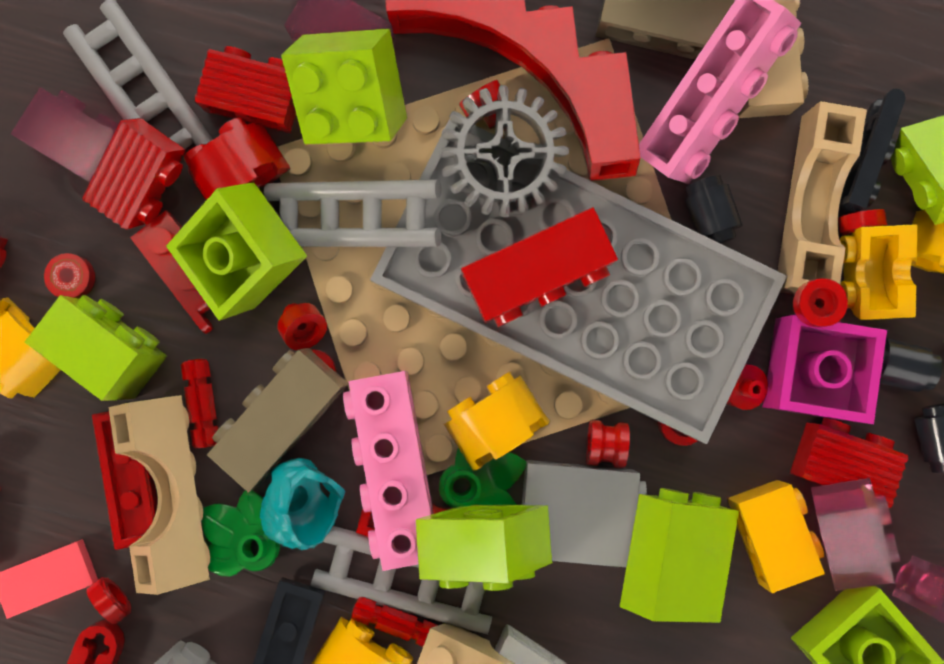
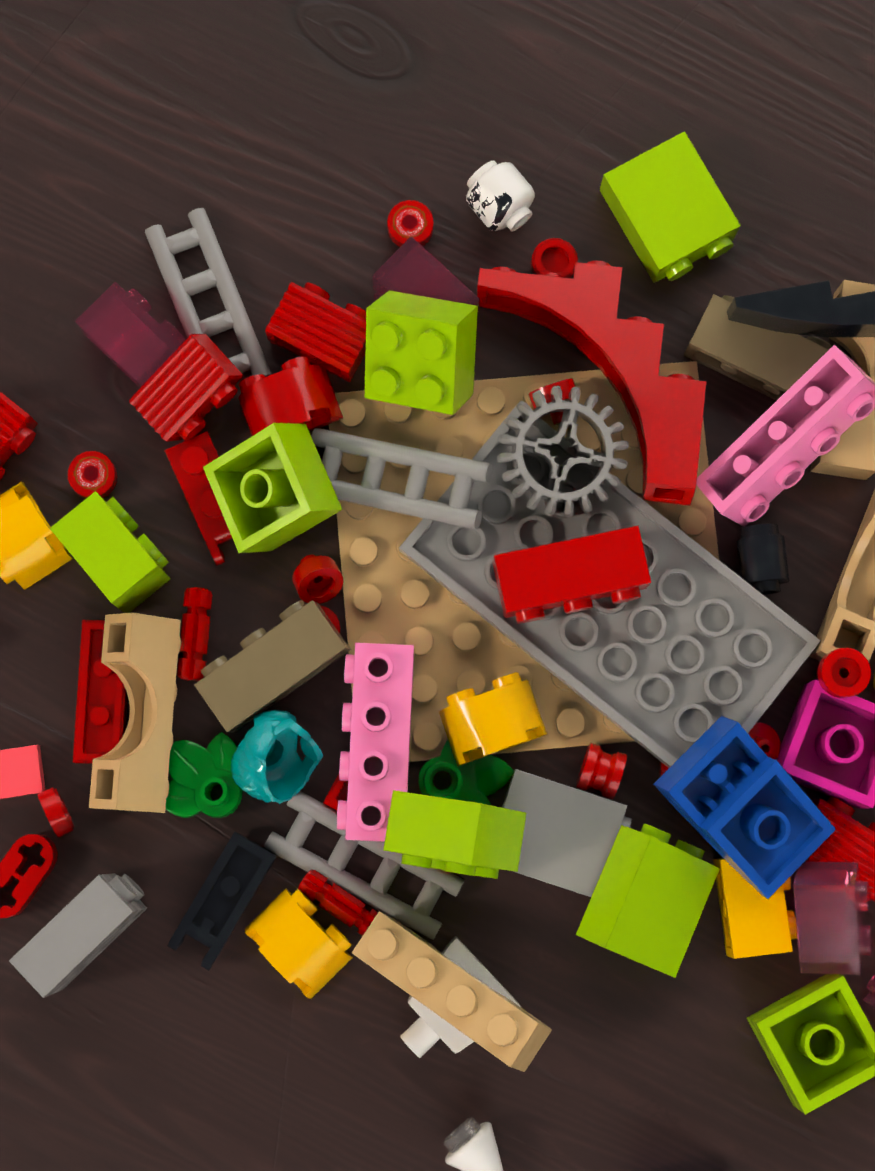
camera: 10 degrees right, 5 degrees down
none -> blue slope [654,716,836,899]

